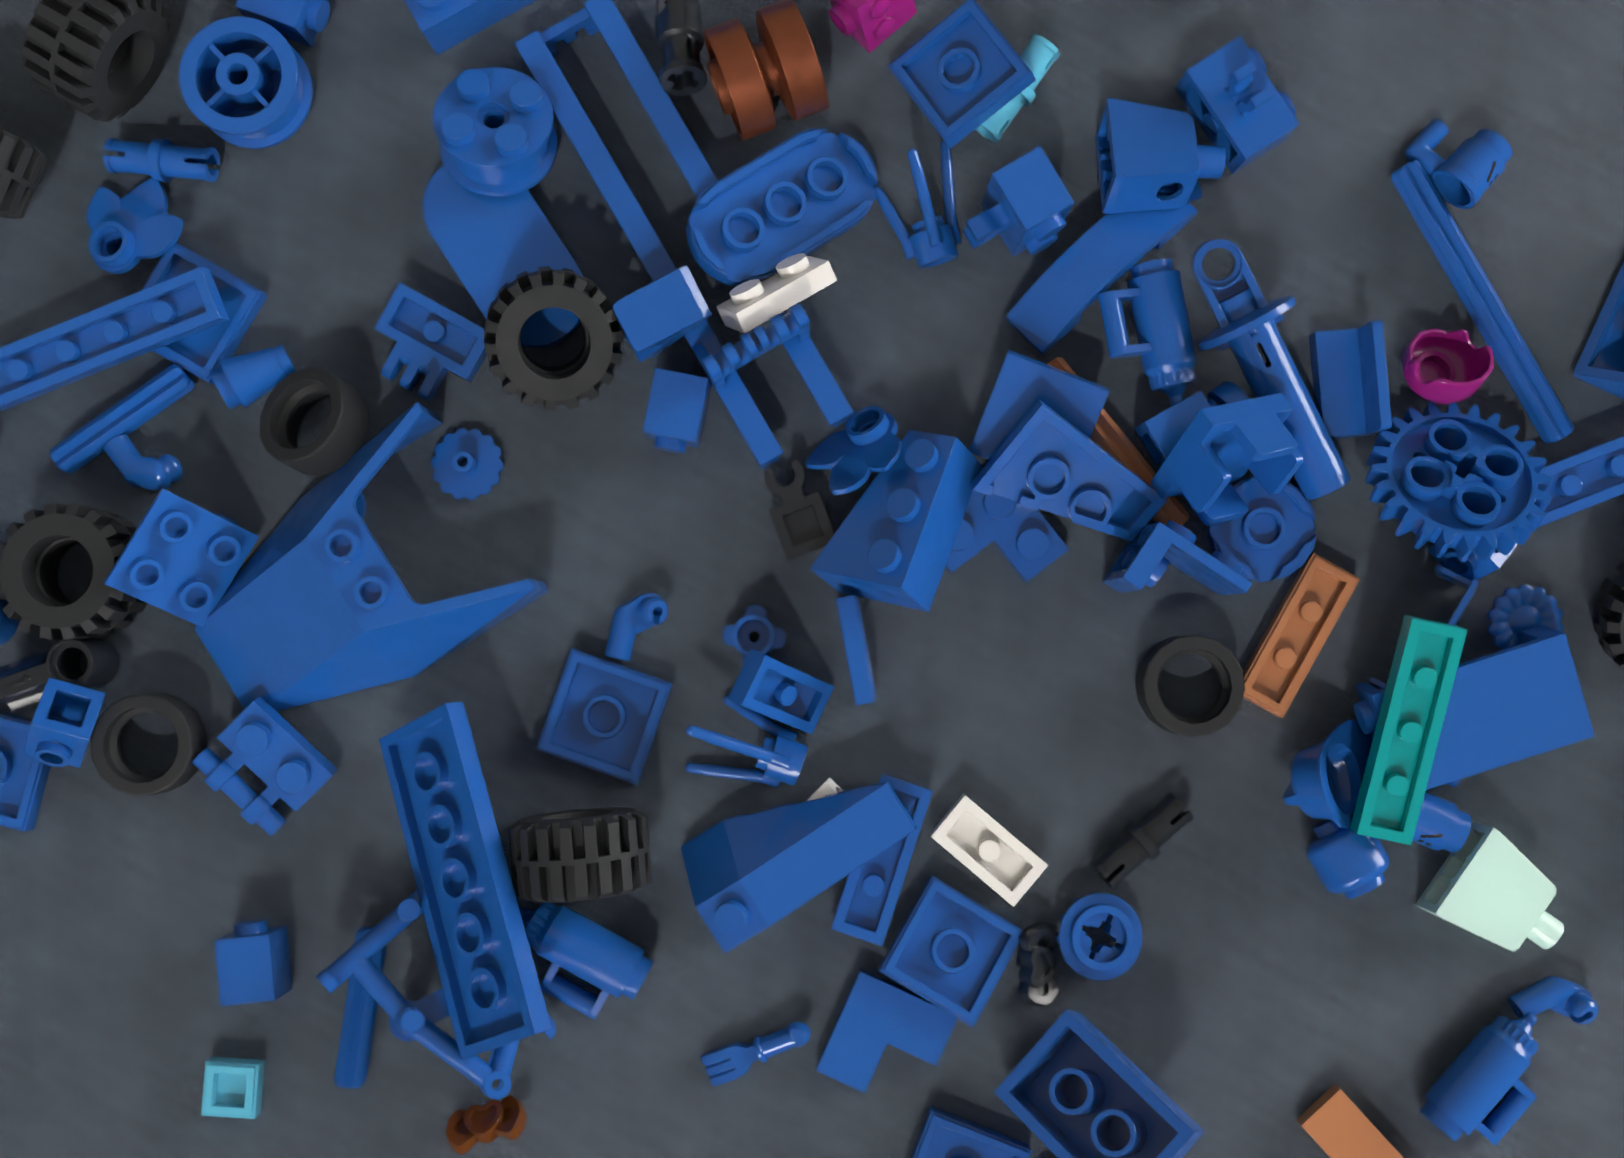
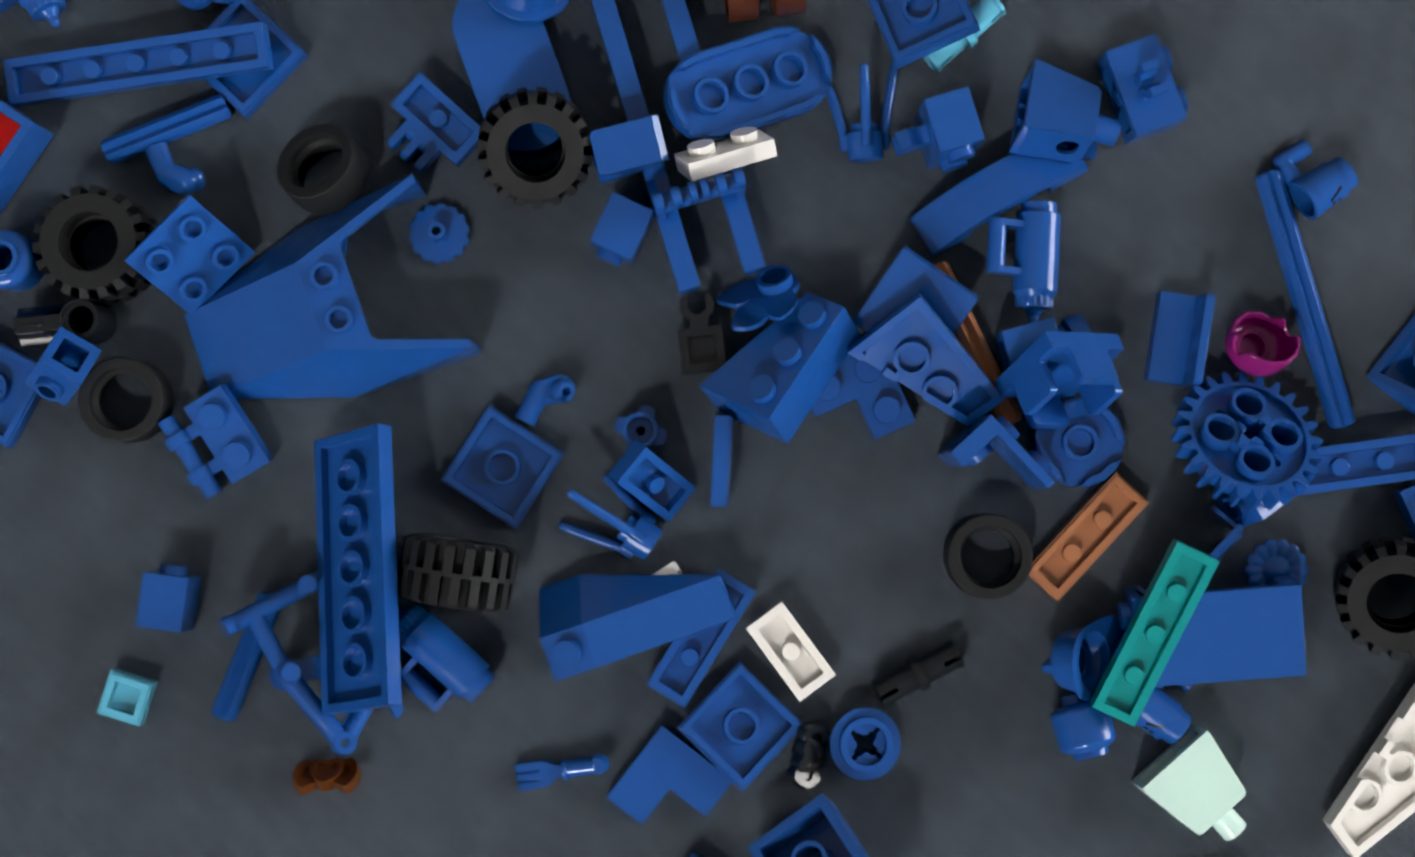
camera: 10 degrees right, 0 degrees up
blue cone [209,344,296,410] -> none
blue piece [1190,239,1351,500] -> none

